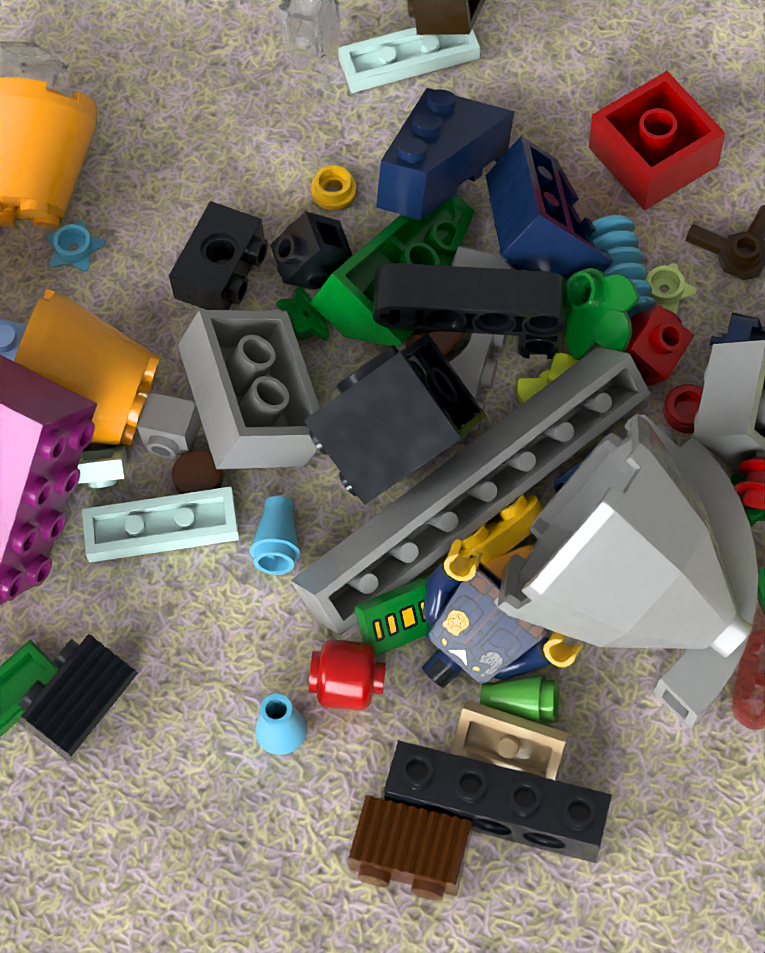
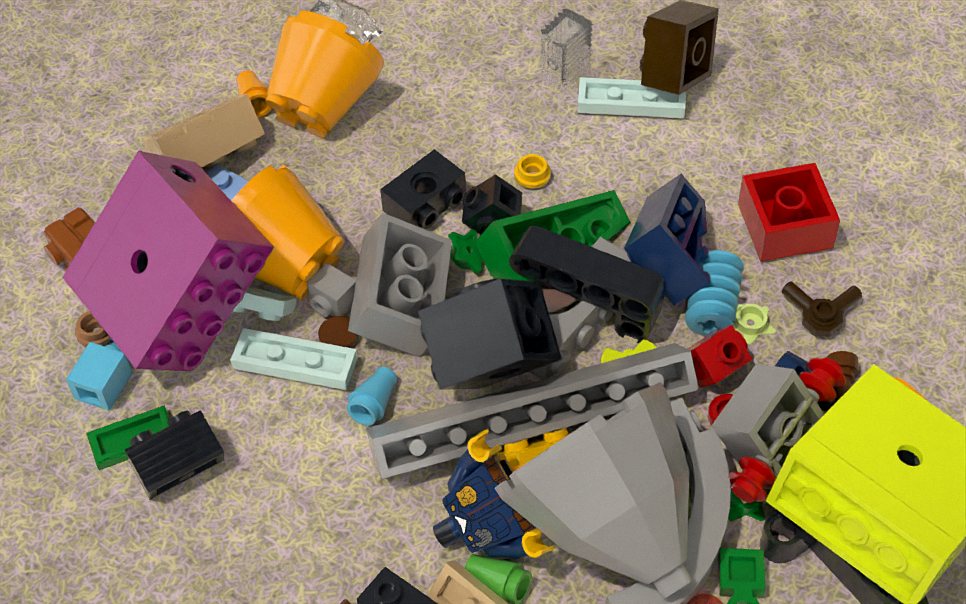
camera: 20 degrees right, 10 degrees down
medium azure plate [46,220,106,272] -> none
medium azure cone [255,694,307,754] -> none
red head [309,639,386,710] -> none
green tile [355,574,431,657] -> none
dark blue wedge [376,88,515,220] -> none
green plate [564,268,639,360] -> none

